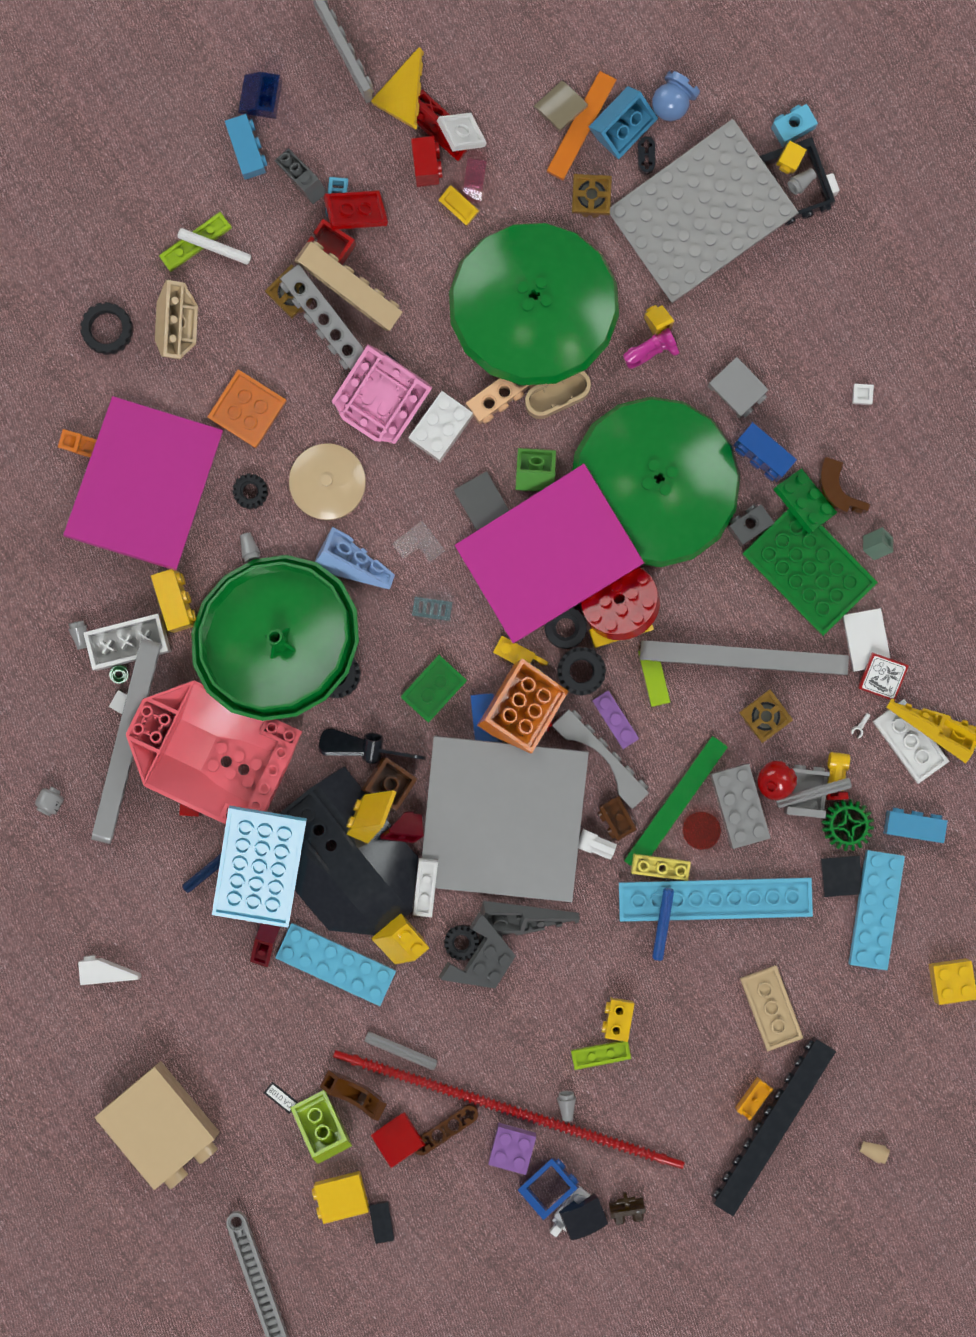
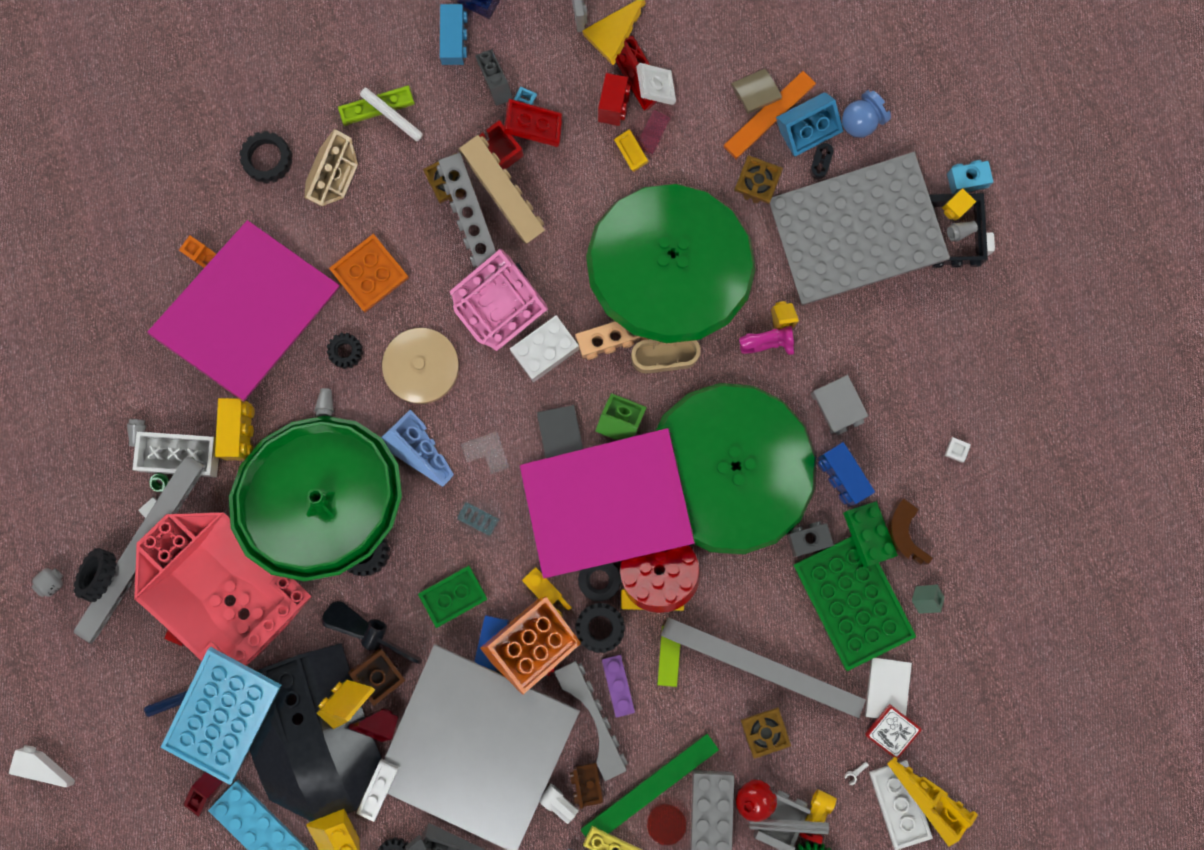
camera: 15 degrees right, 5 degrees down
none -> black tyre [74,548,117,602]

